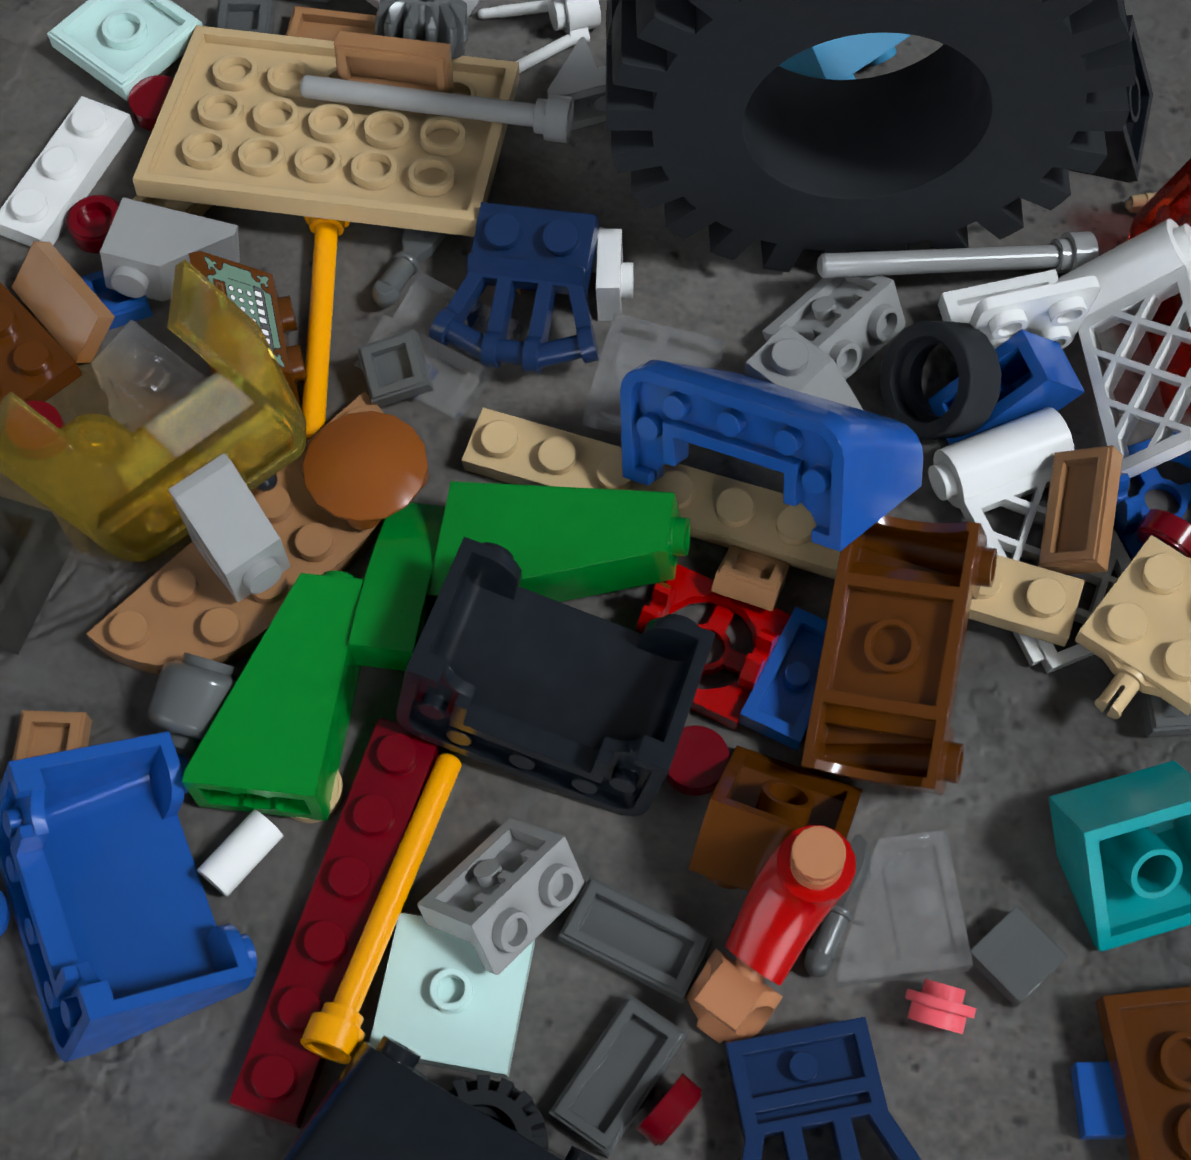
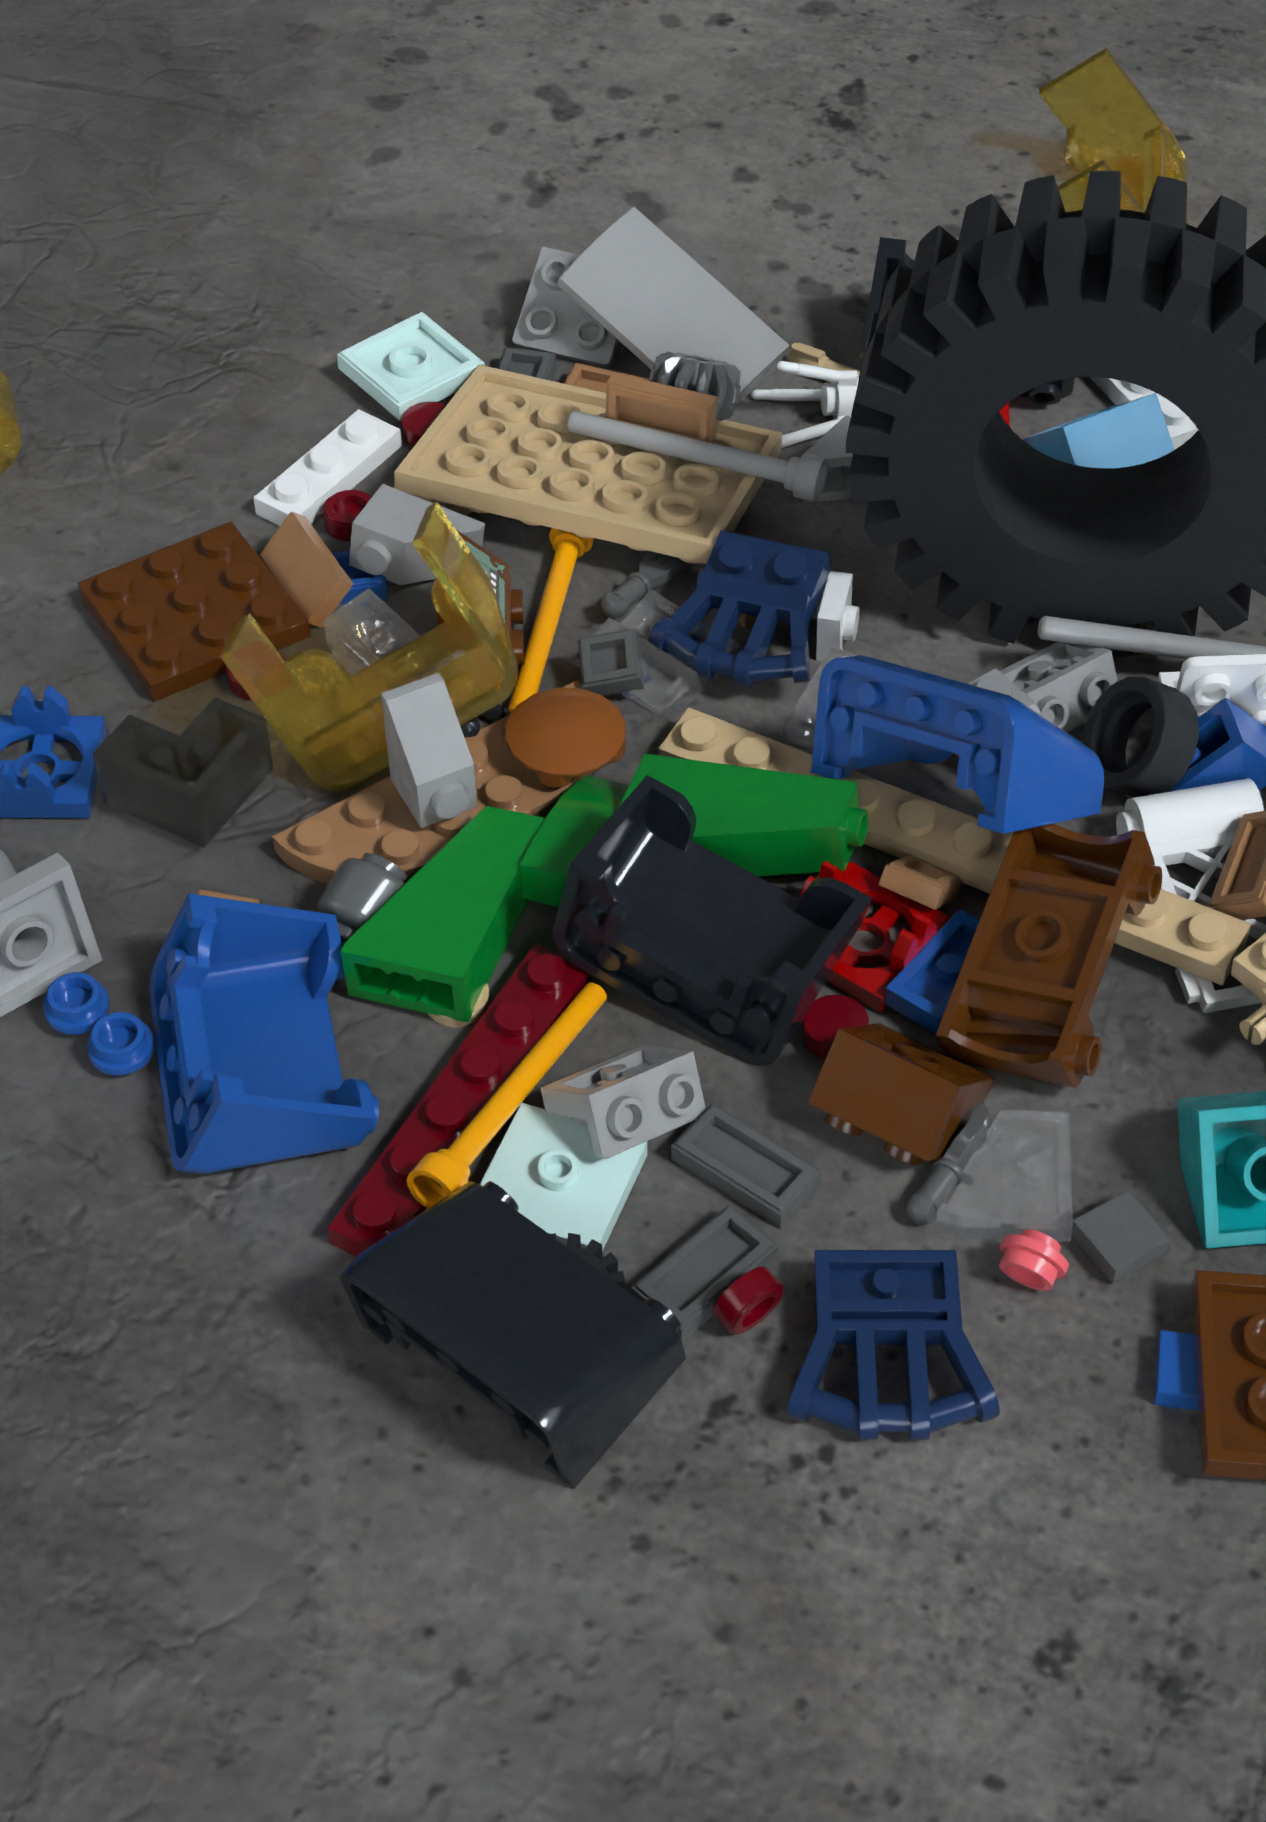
camera: 10 degrees right, 15 degrees down
white piece [197,809,283,897] -> none
piece [685,825,856,1044] -> none

